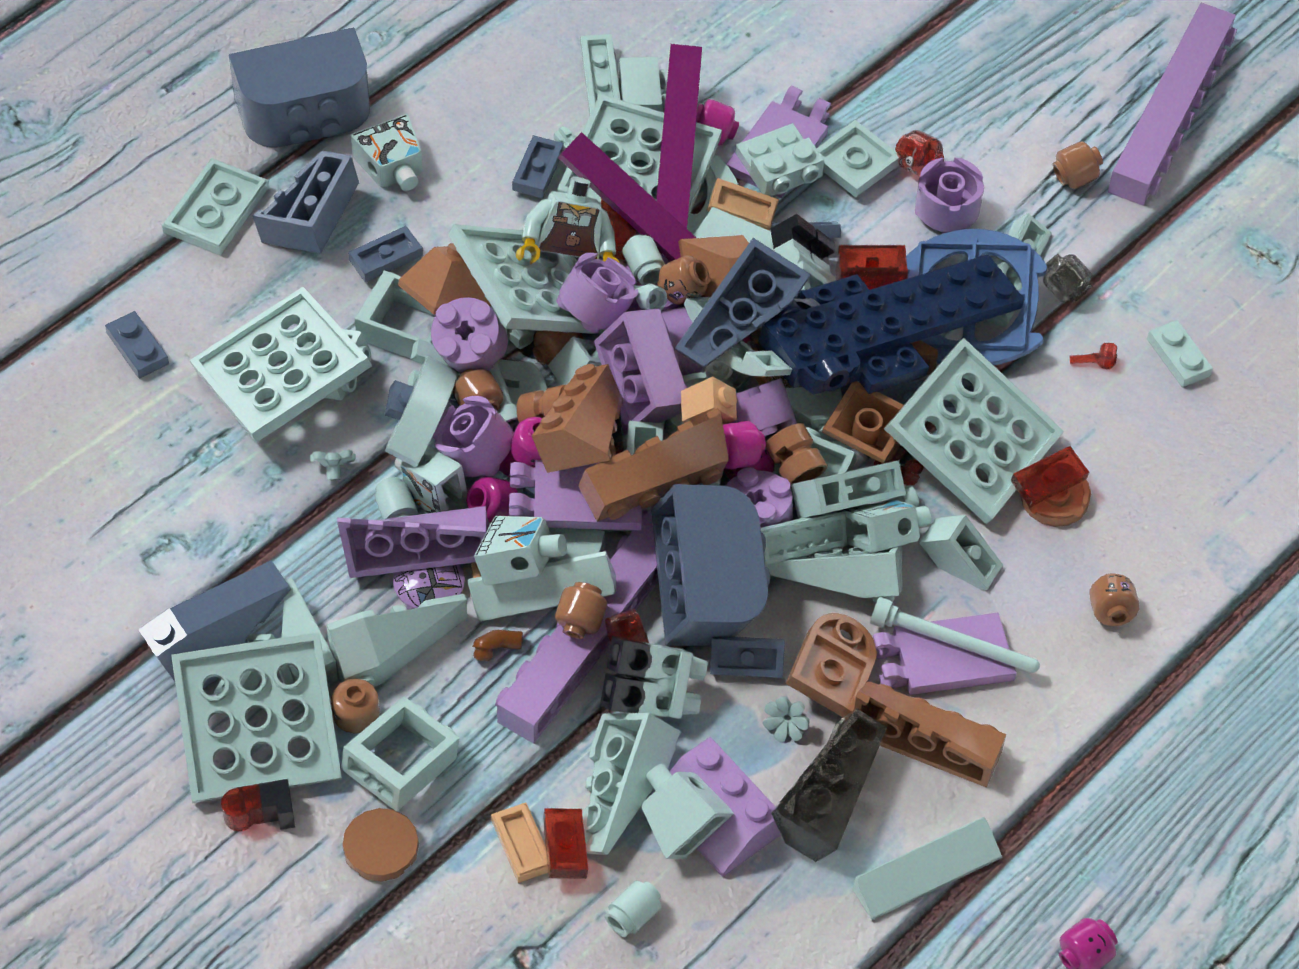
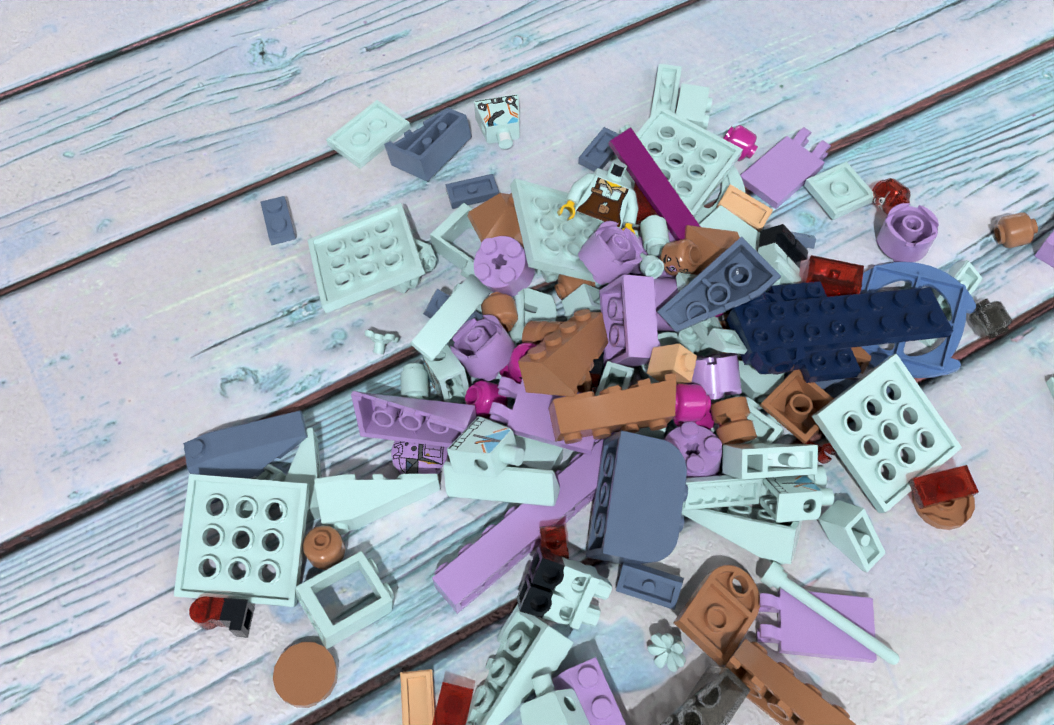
camera: 20 degrees right, 5 degrees up
sand blue brick [229,27,370,147] -> none
dark orange arm [472,630,523,661] -> none
nougat head [555,582,607,639] -> none
magenta tile [656,44,702,254] -> none
light aqua plate [735,123,824,196] -> none
clear red hand [1069,343,1117,369] -> none
nougat head [1089,573,1139,626] -> none

